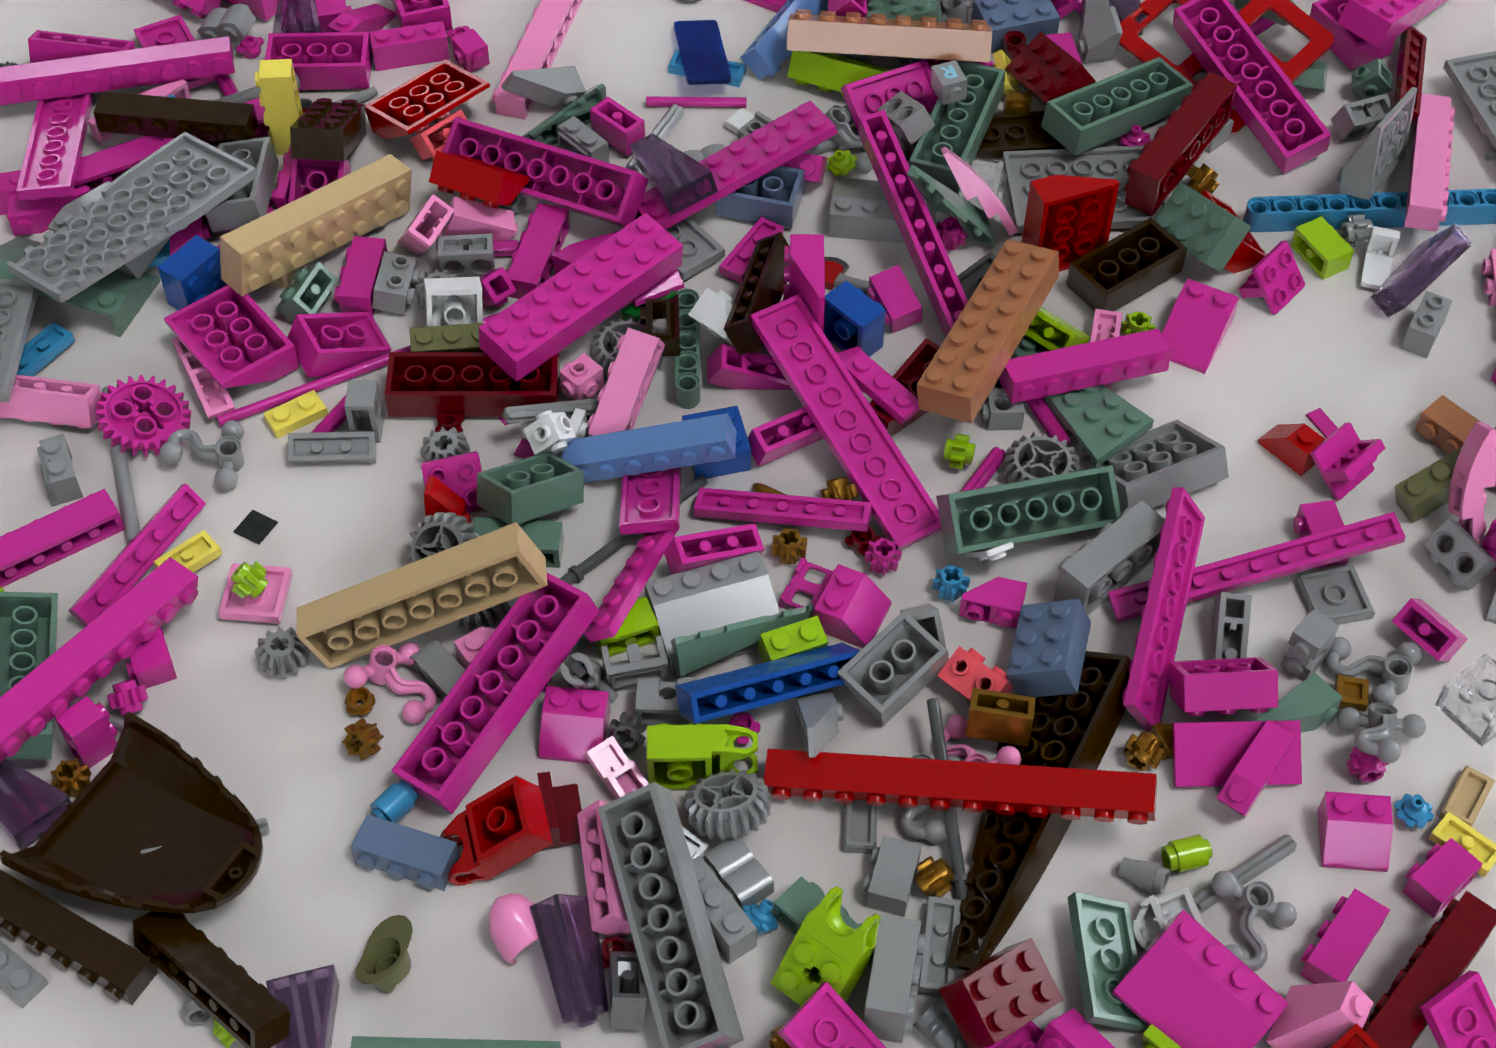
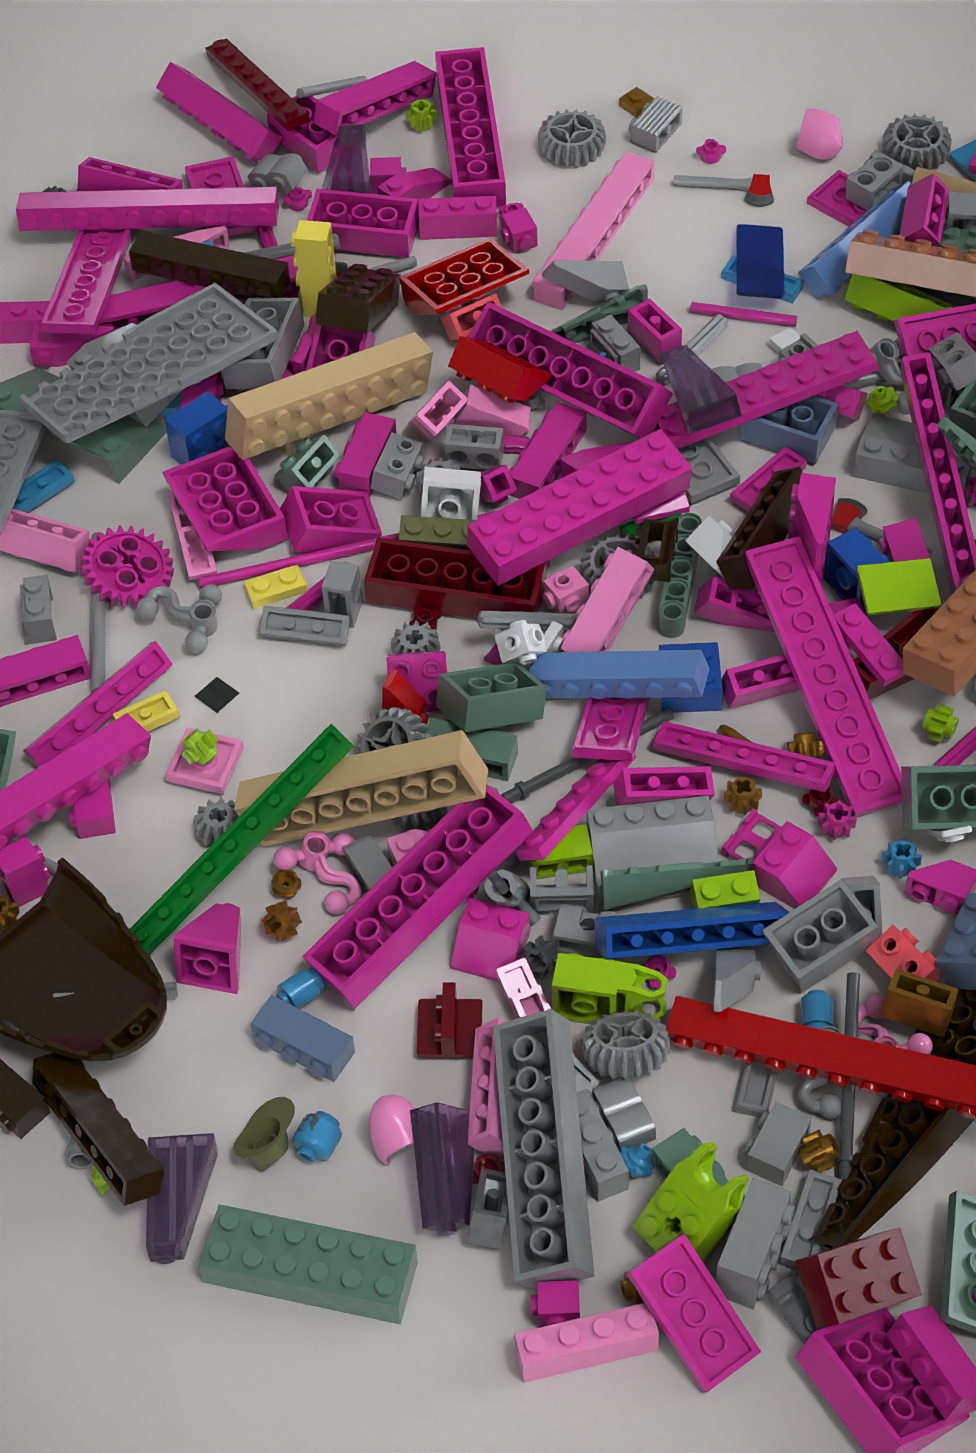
camera: 15 degrees right, 0 degrees up
dark pink gear [107,679,148,715] -> none
red brick [440,776,553,886] -> none
none -> green plate [130,724,354,955]
none -> dark pink slope [173,903,241,994]
none -> dark azure head [293,1111,342,1163]
none -> dark azure brick [801,990,834,1029]
none -> lime piece [856,558,942,615]

